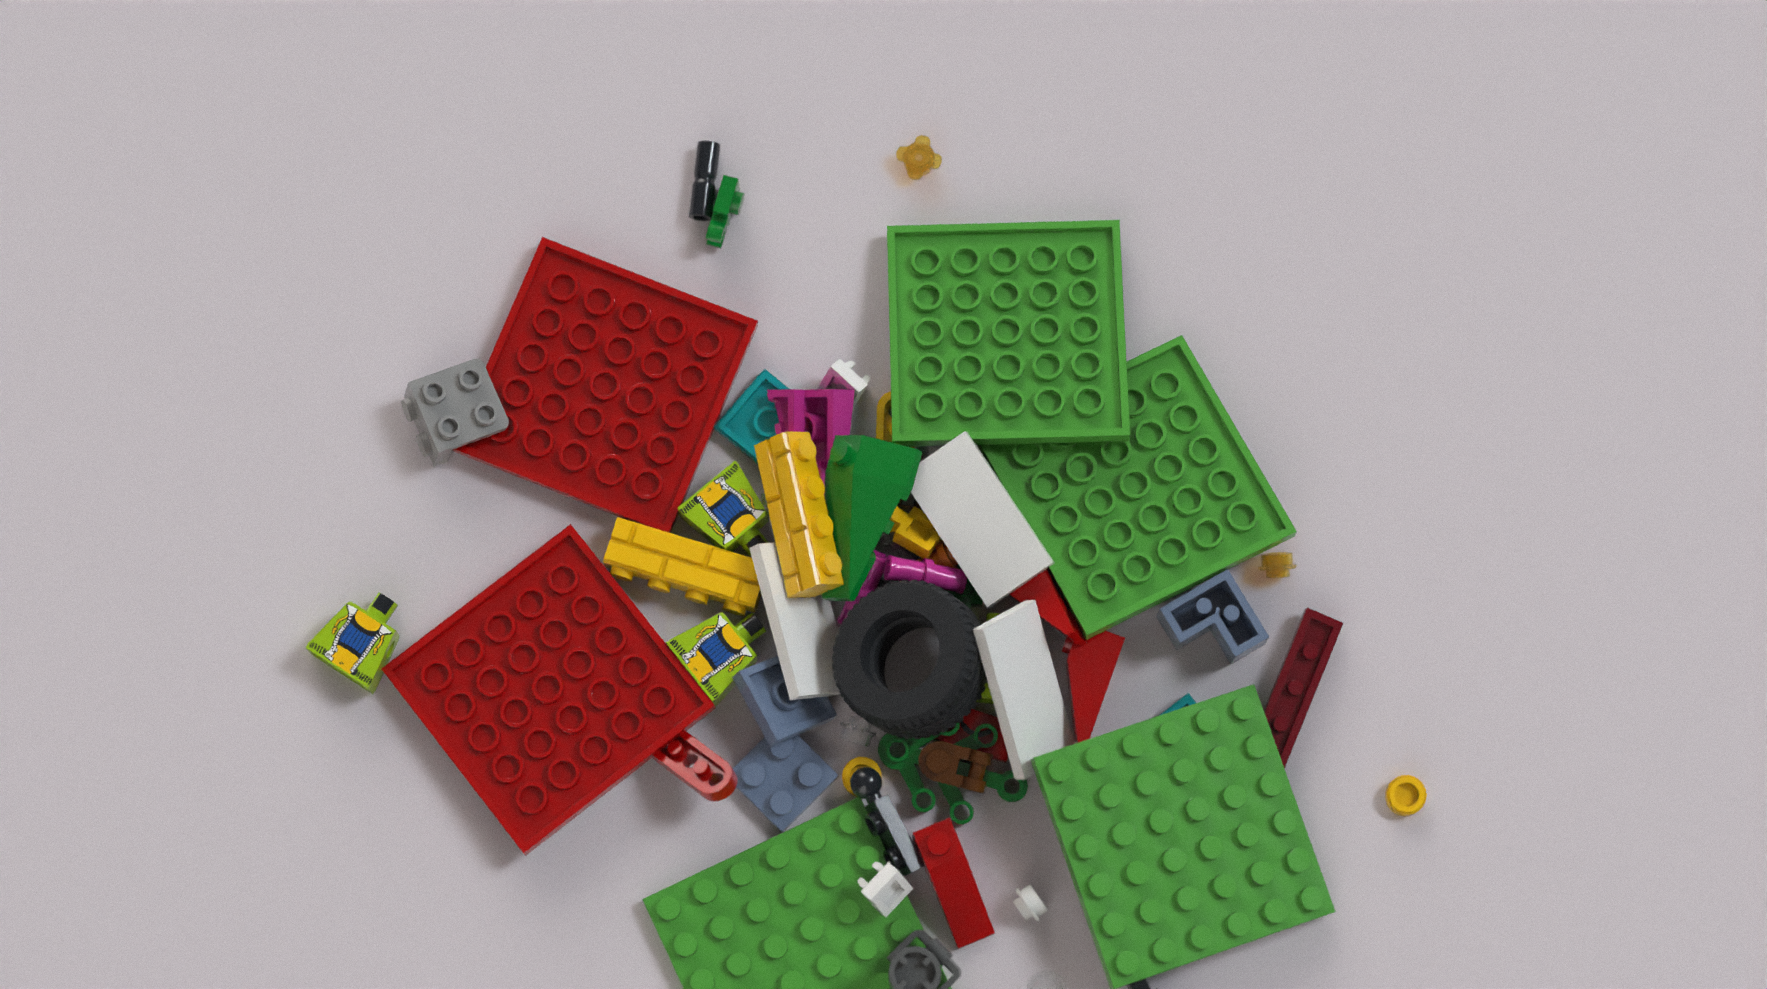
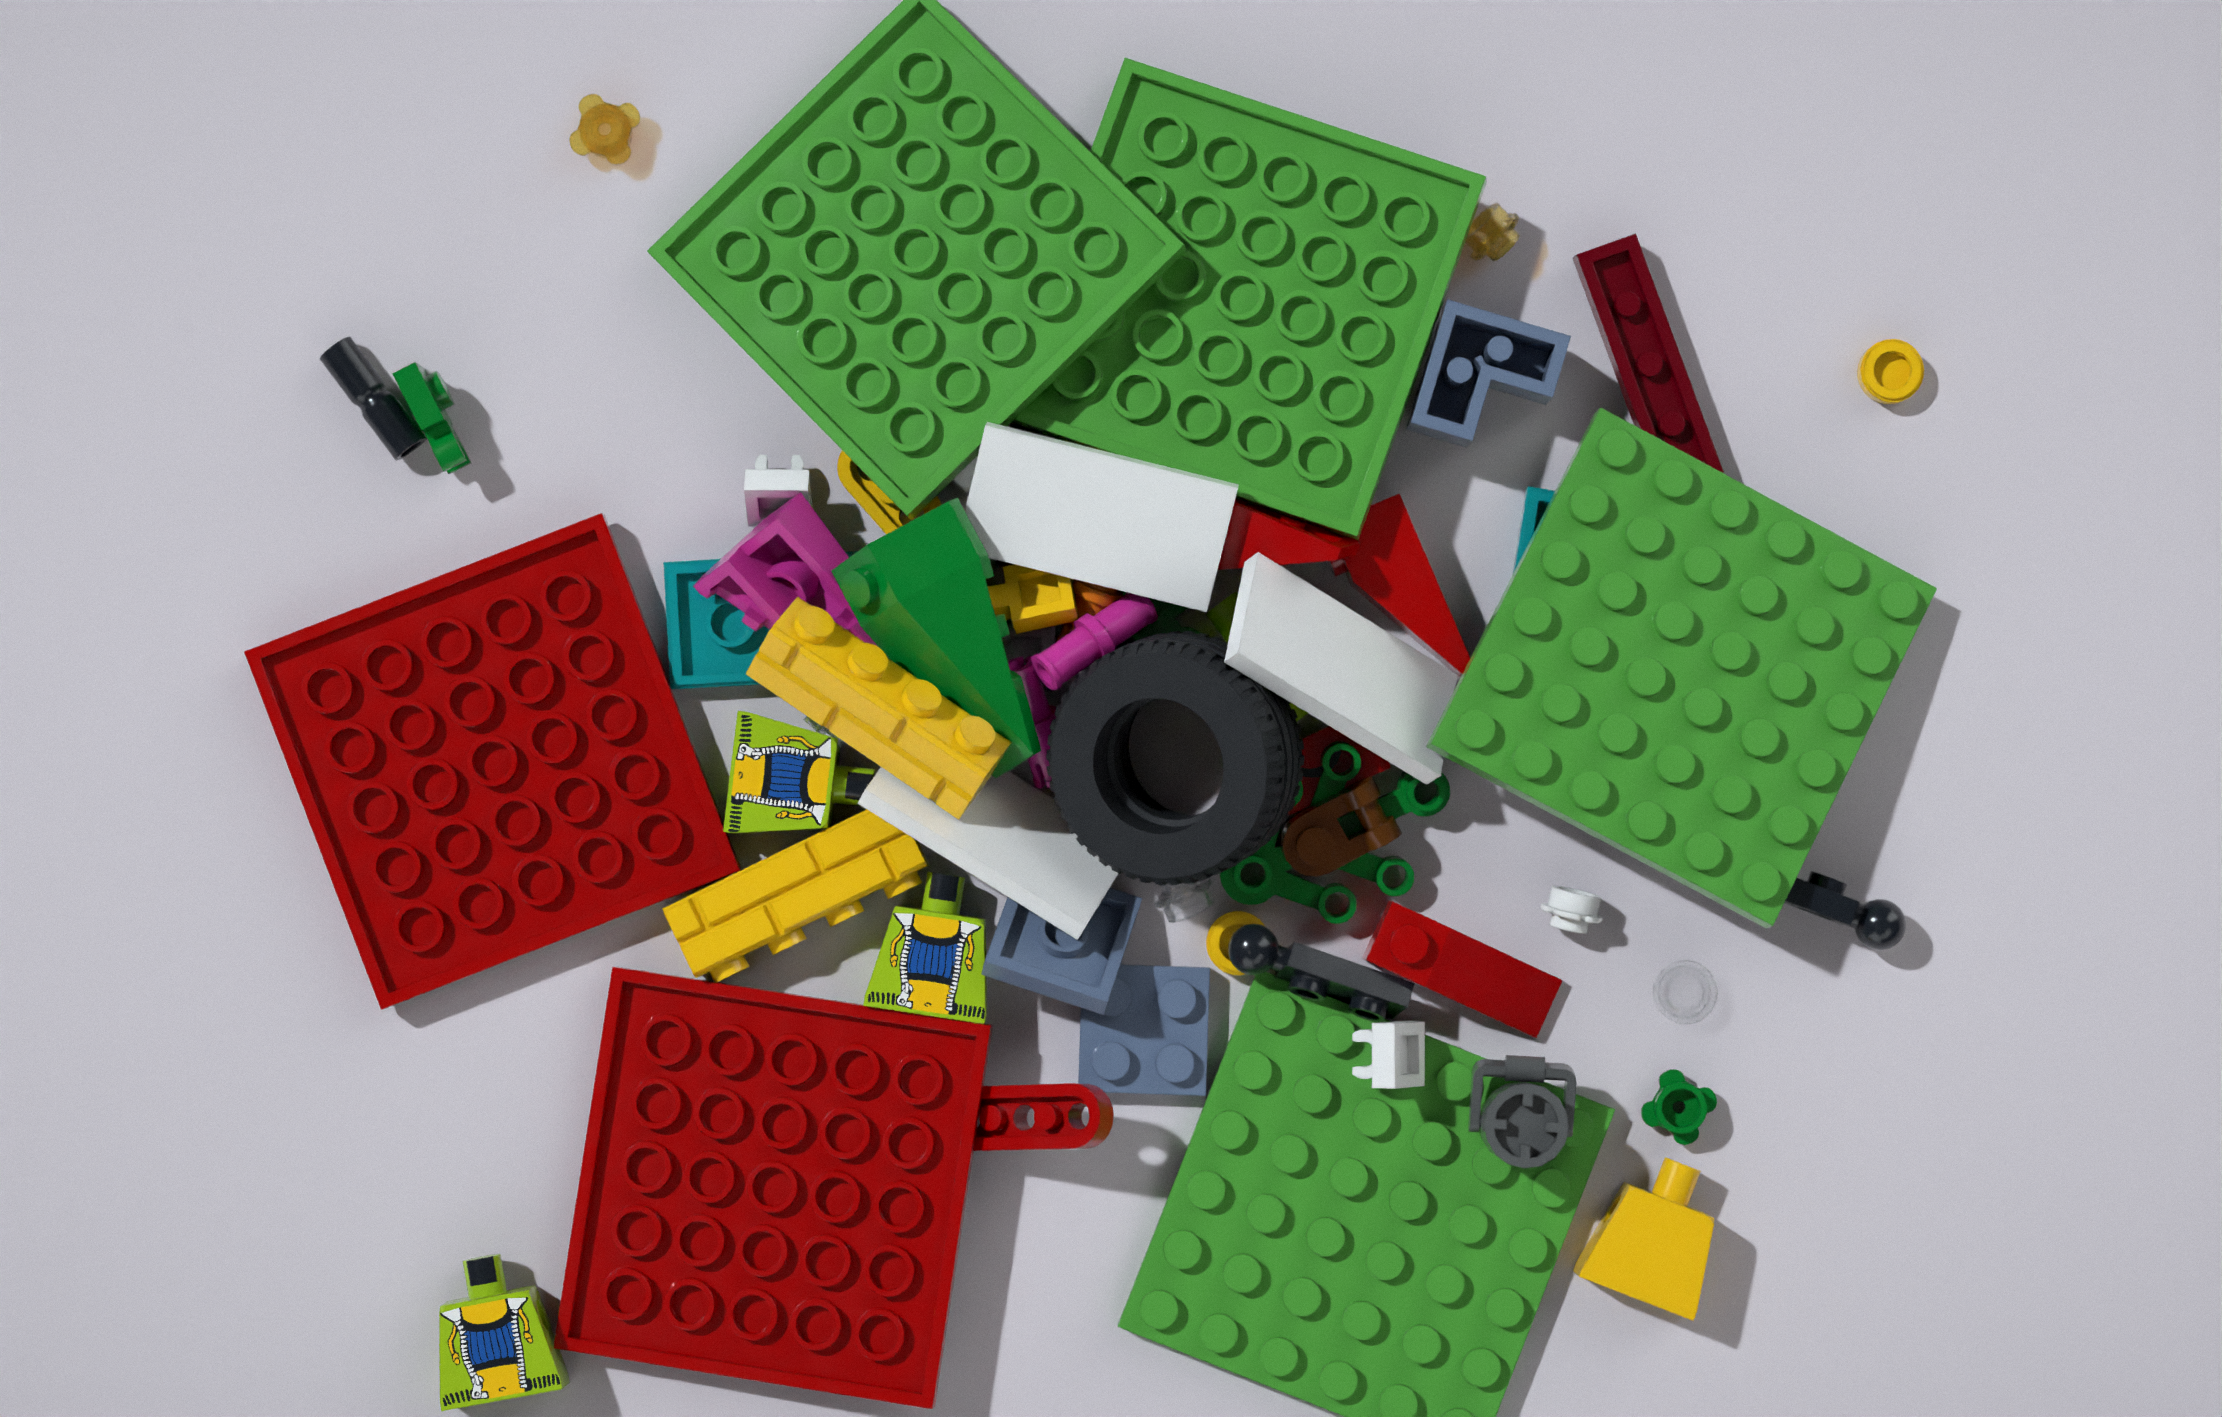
camera: 40 degrees left, 10 degrees up
light grey bracket [401,358,509,466] -> none

